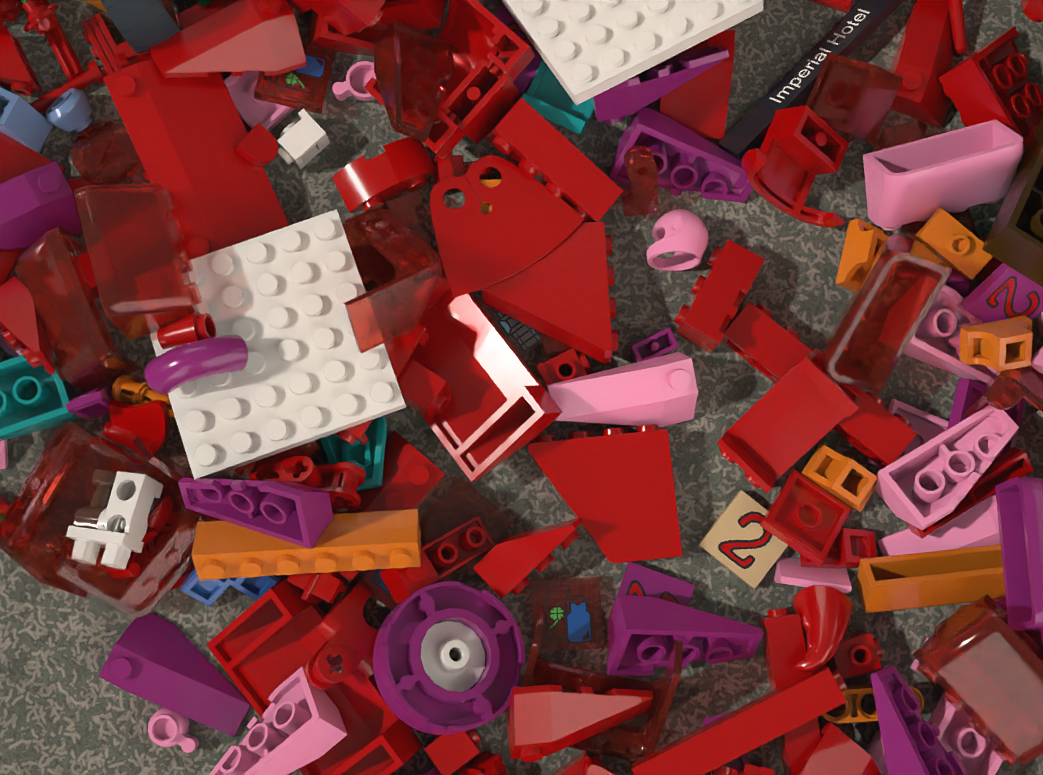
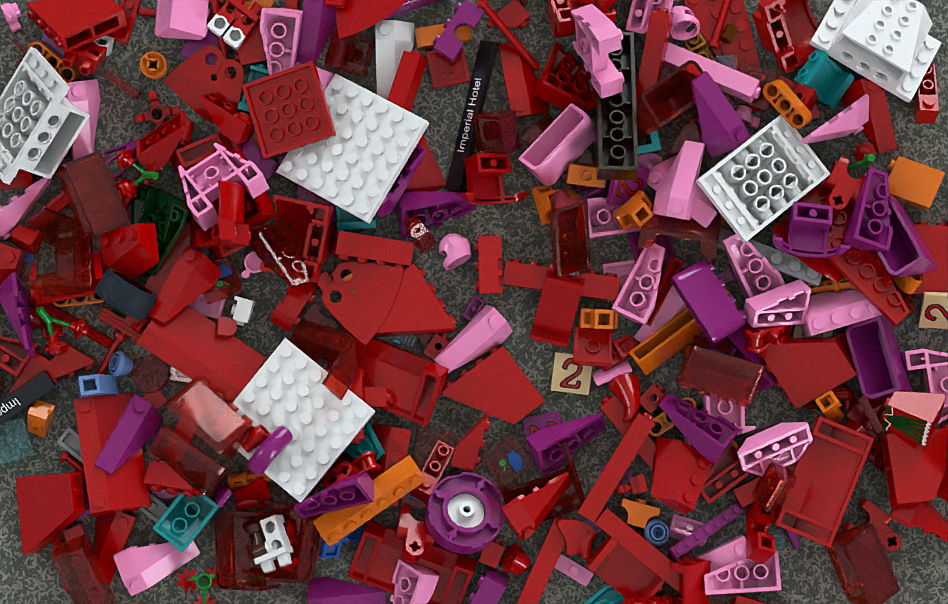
camera: 30 degrees left, 5 degrees up
red piece [287,572,348,606] -> none

